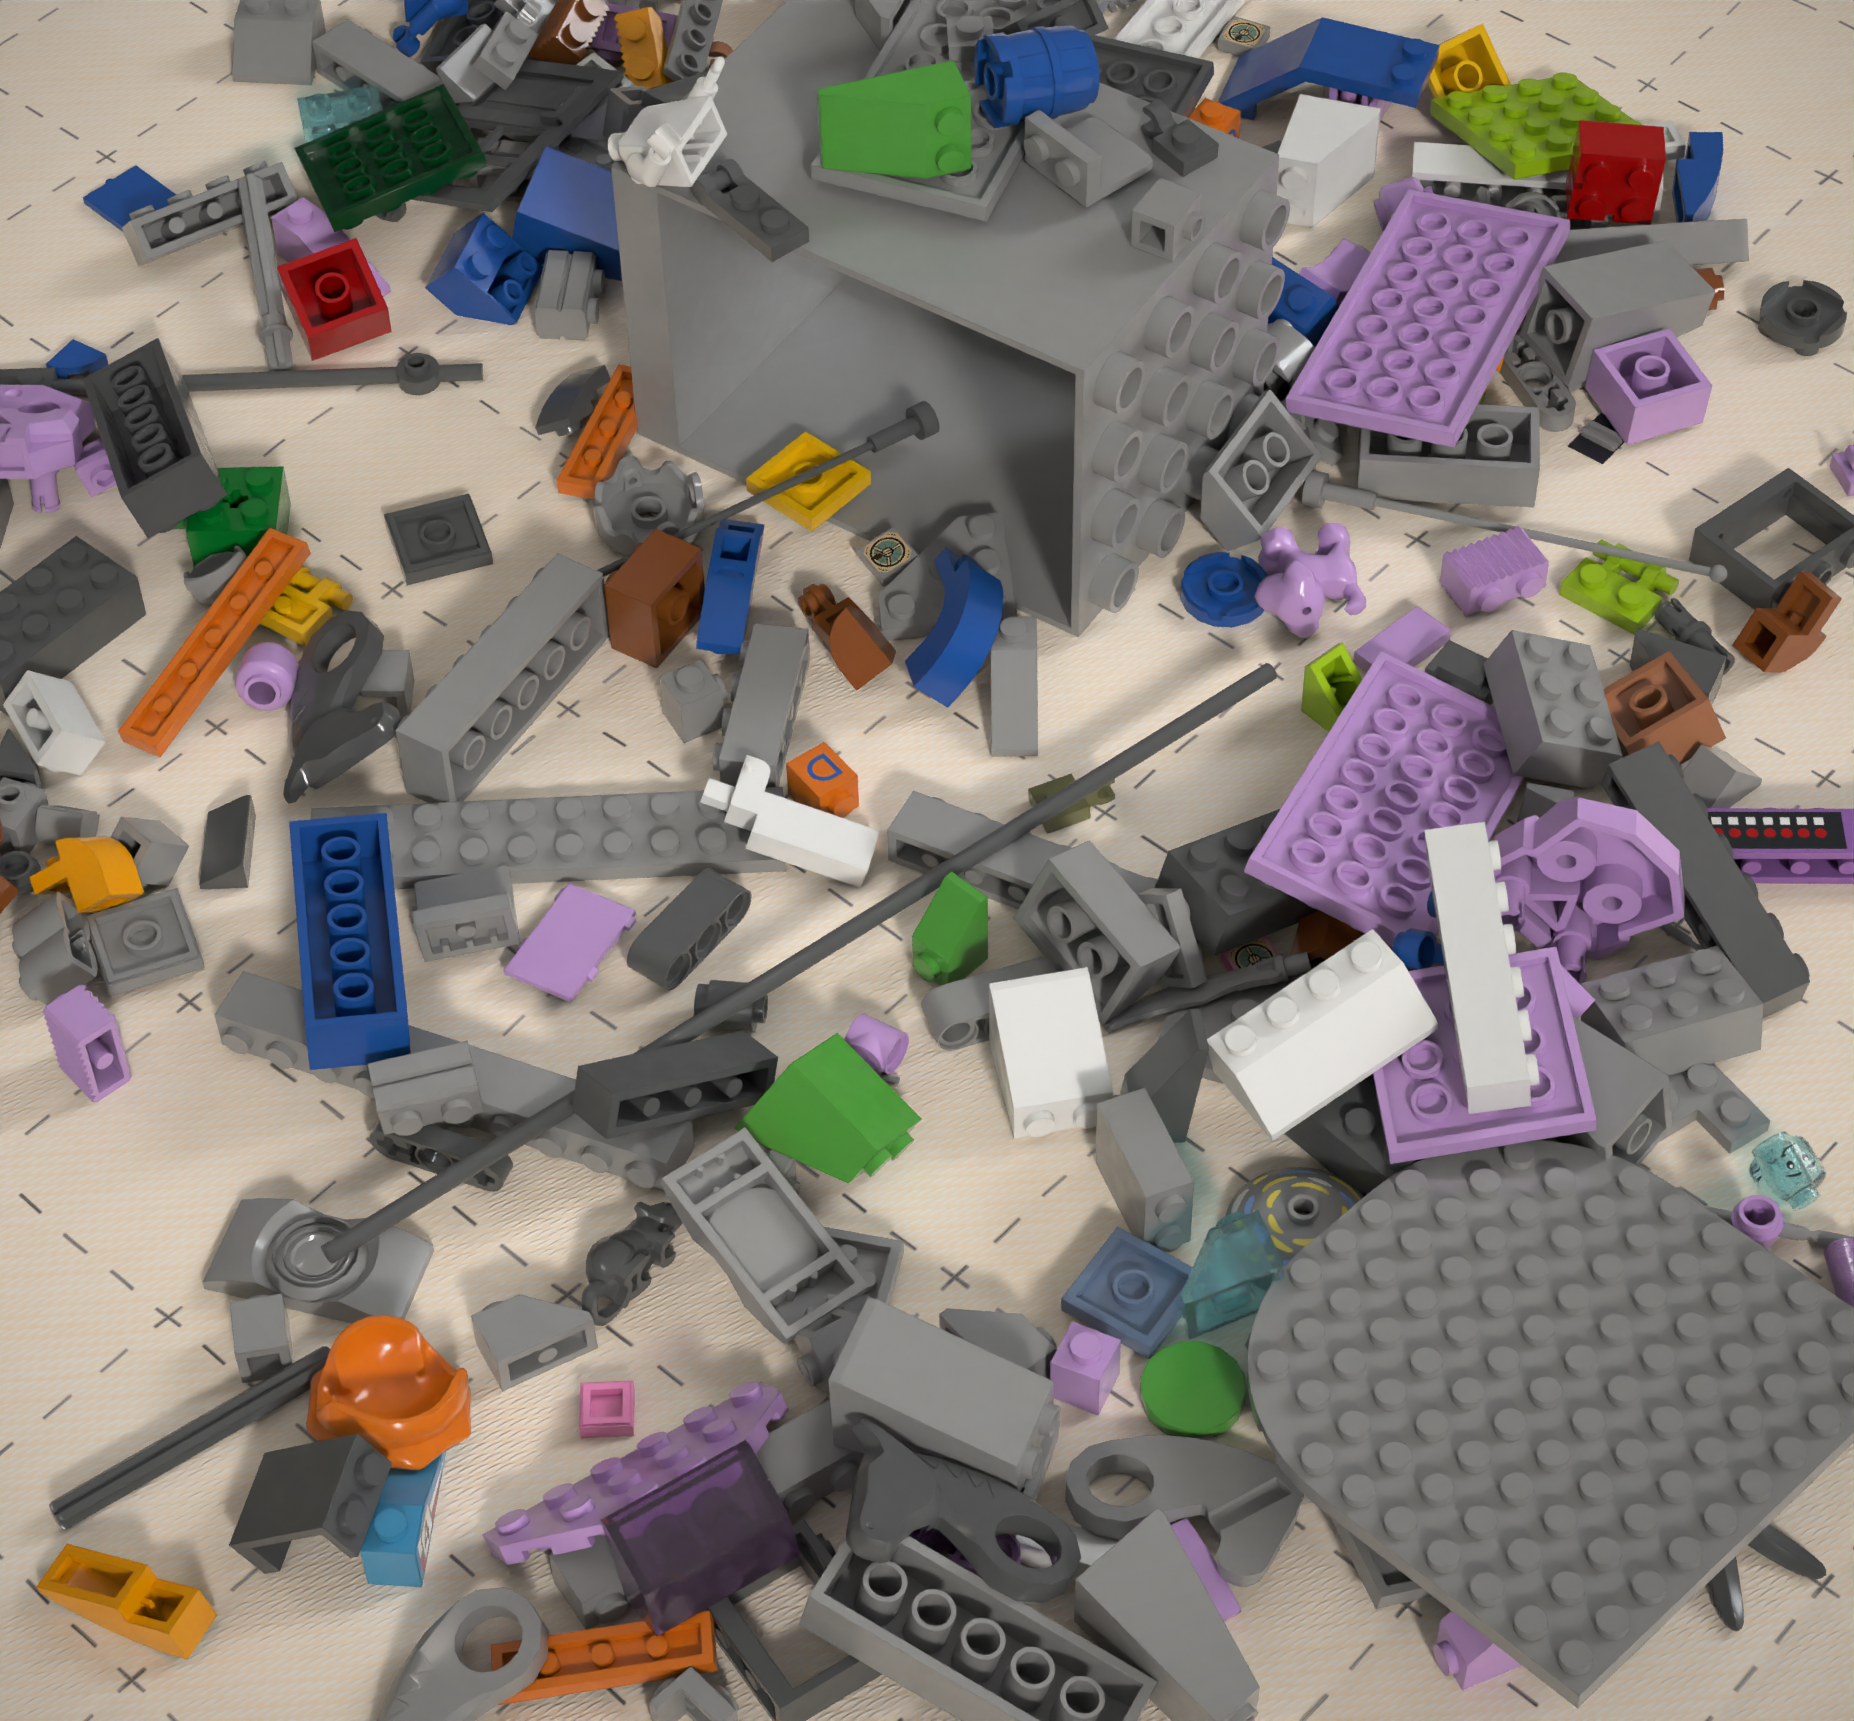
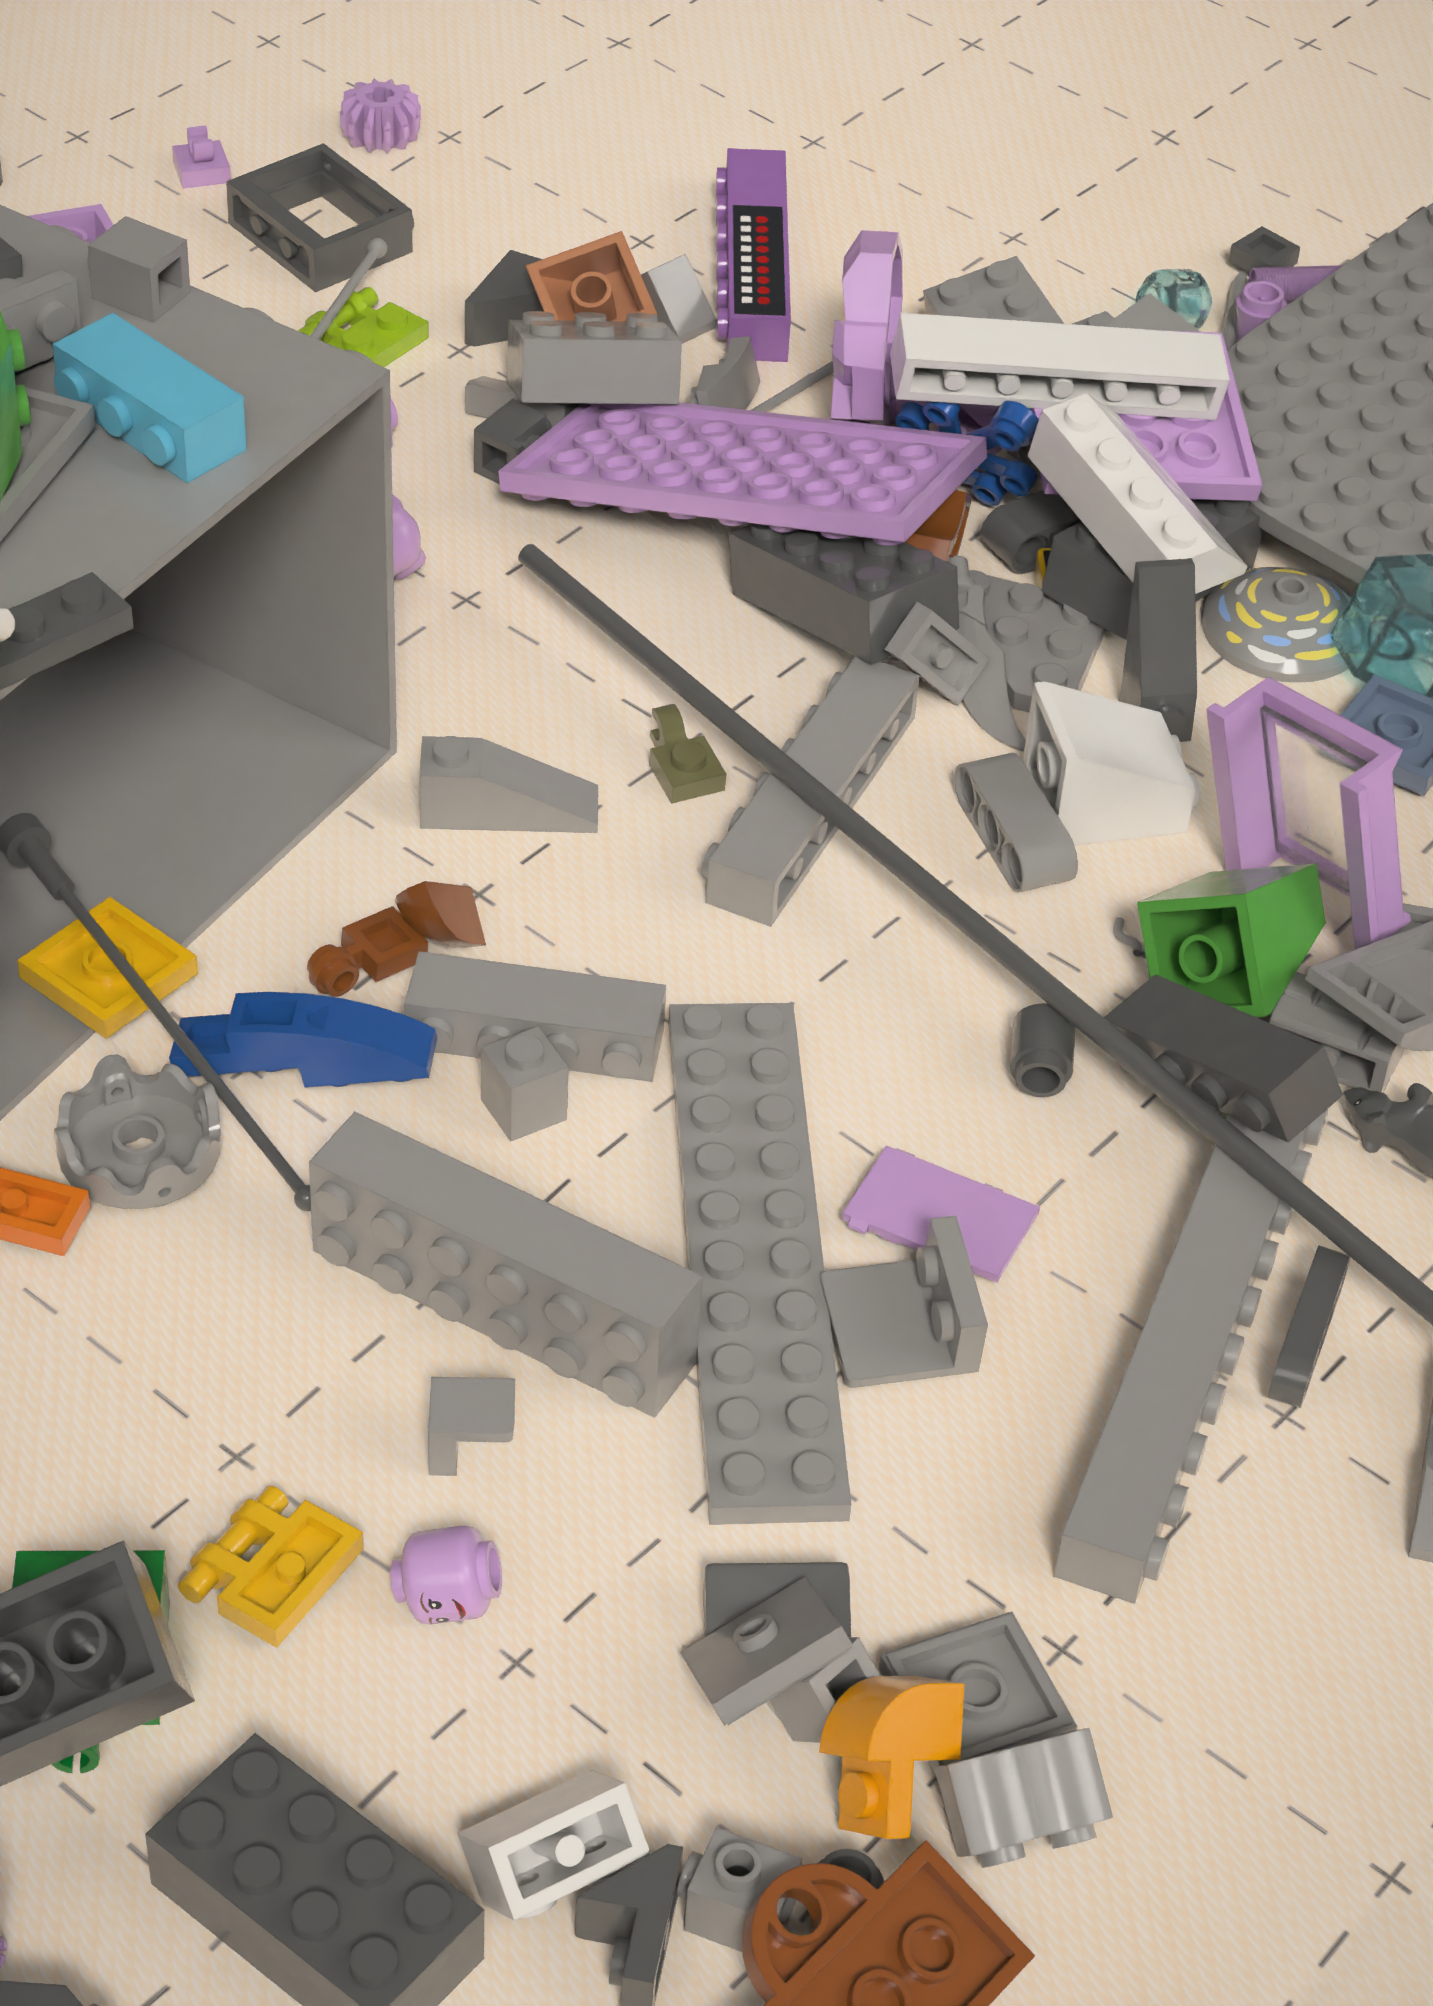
camera: 95 degrees left, 5 degrees down
light grey brick [35,805,100,844] -> none
lavender brick [42,985,131,1102] -> none
orange plate [118,528,311,758] -> none
light grey hair [183,546,247,606] -> none
dark grey animal [283,610,401,804] -> none
blue brick [289,813,411,1070] -> none
light grey brick [368,1040,484,1136] -> none
dark grey tile [384,494,493,585] -> none
dark orange brick [604,528,705,668] -> none
dark grey beam [626,868,752,990] -> none
white piece [700,755,879,888] -> none
orange brick [786,742,859,818] -> none
lavender axle [845,1013,909,1076] -> none
tile [857,526,918,587] -> none
light grey plate [877,512,1017,641] -> none
blue arch [905,547,1004,708] -> none
bright green slope [912,871,988,986] -> none
light grey slope [1013,840,1181,1026] -> none
light grey brick [1096,1088,1194,1252] -> none
lime slope [1301,643,1362,732] -> none
lavender tile [1353,606,1451,672] -> none
dark grey brick [1602,741,1810,1018] -> none
dark grey pin [1655,598,1735,675] -> none
dark orange brick [1732,571,1842,673] -> none
none -> medium azure brick [53,313,247,483]
none -> light grey plate [680,1577,854,1726]
none -> lavender piece [1206,676,1411,949]

